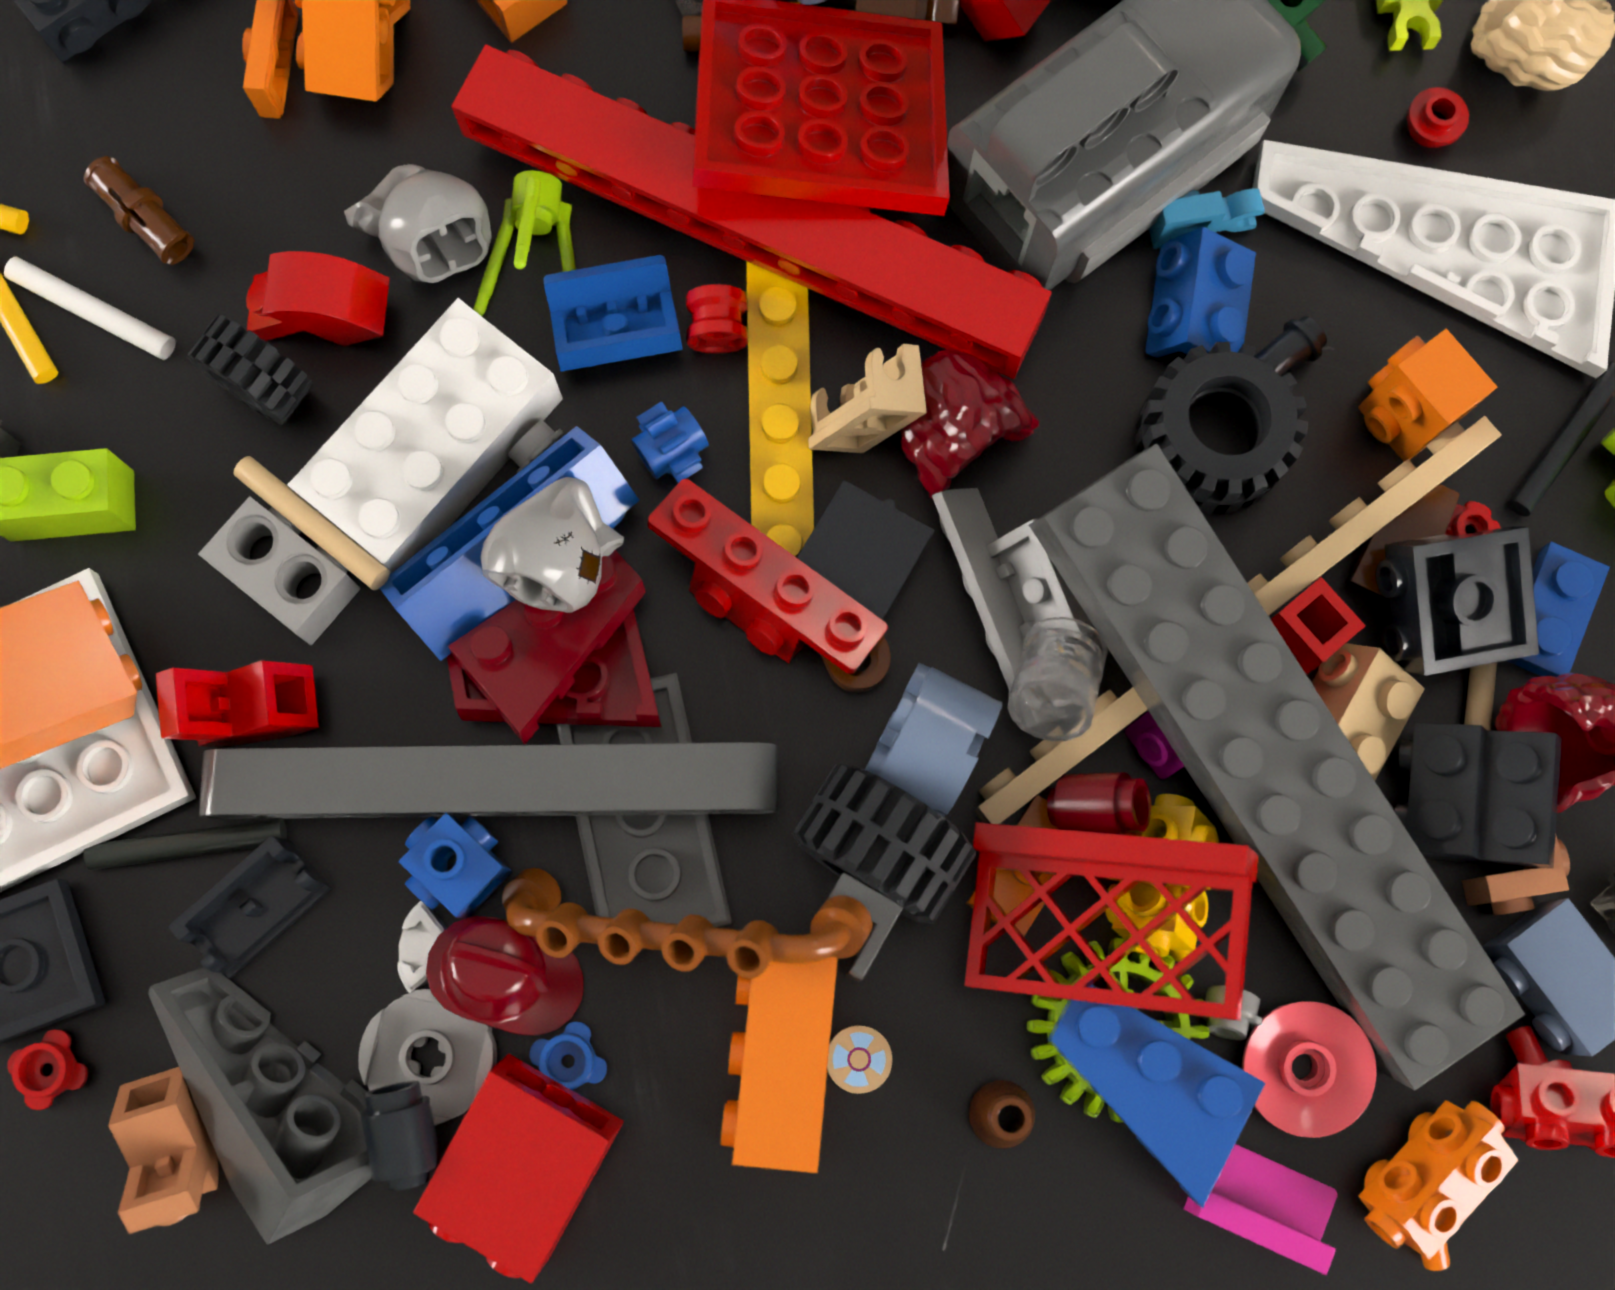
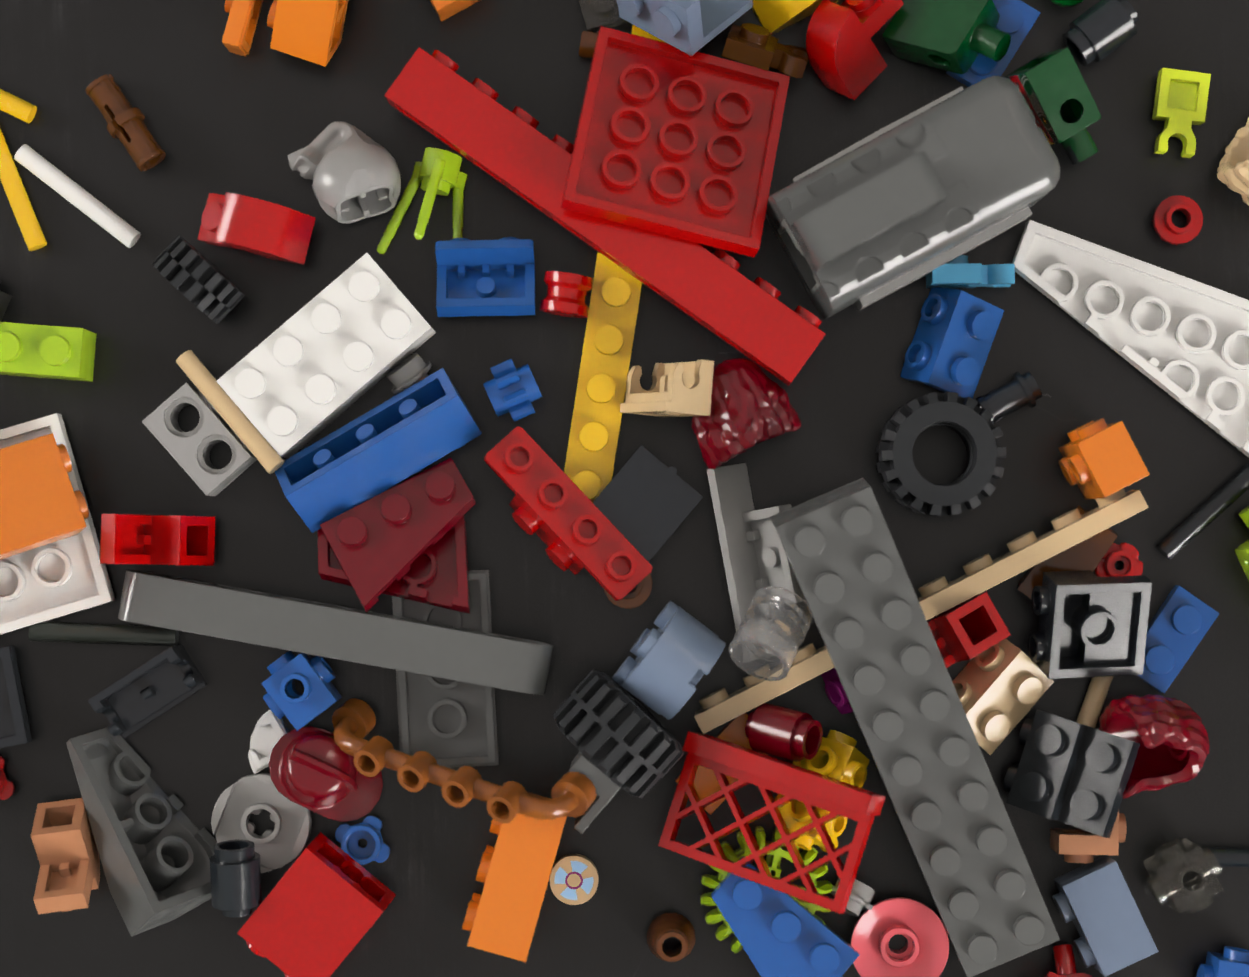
camera: 15 degrees right, 10 degrees up
light grey piece [481,477,624,613] -> none

